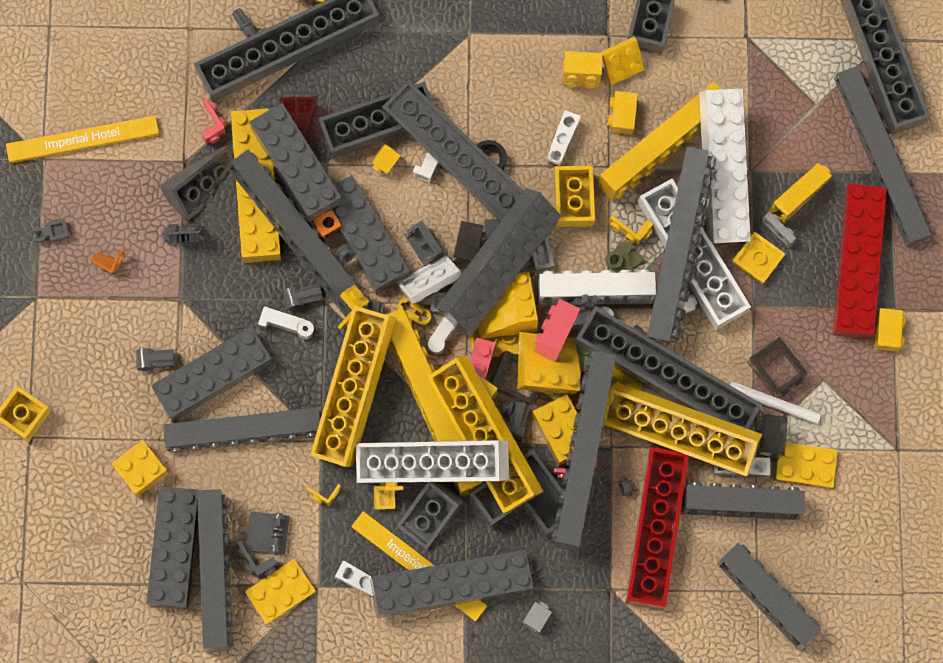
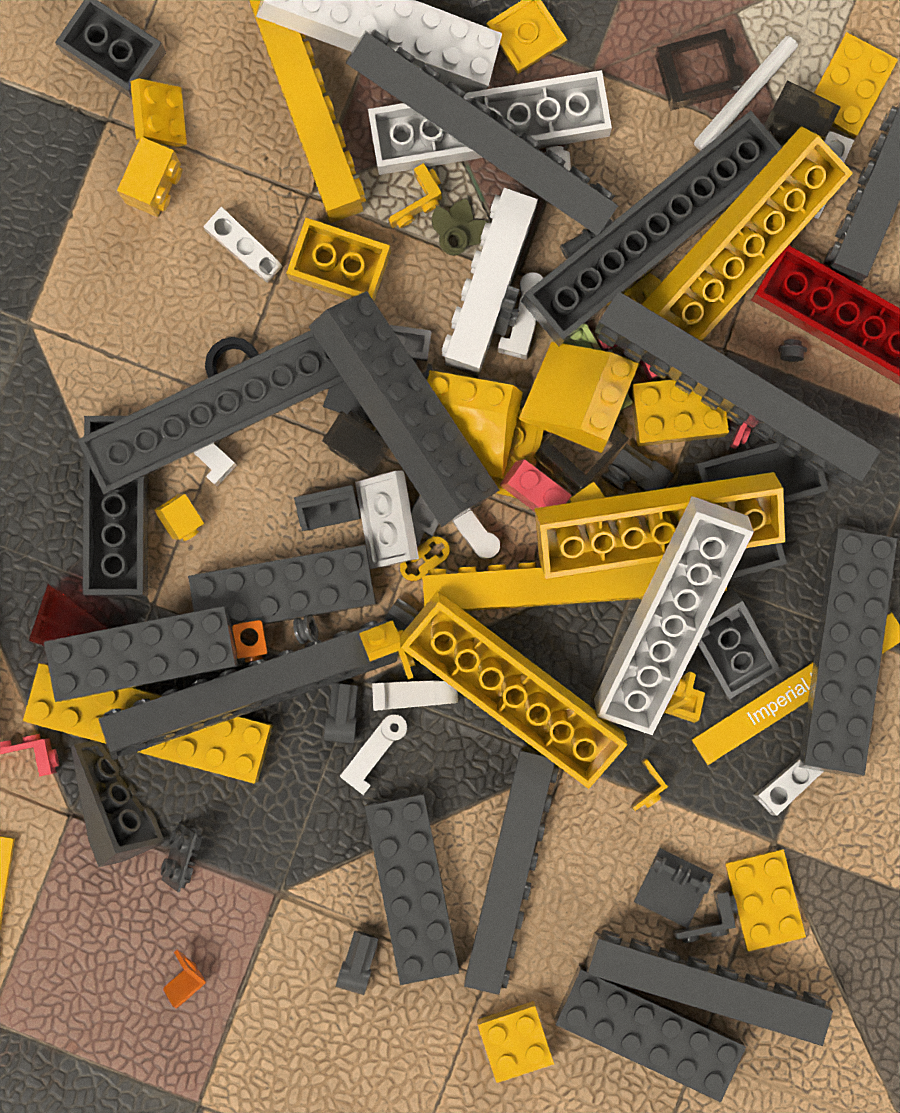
camera: 60 degrees left, 10 degrees up
dark grey plate [34,218,70,243] -> none
coral brick [534,299,580,361] -> none
yellow brick [607,91,638,135] -> none
none -> white leg [372,680,458,711]

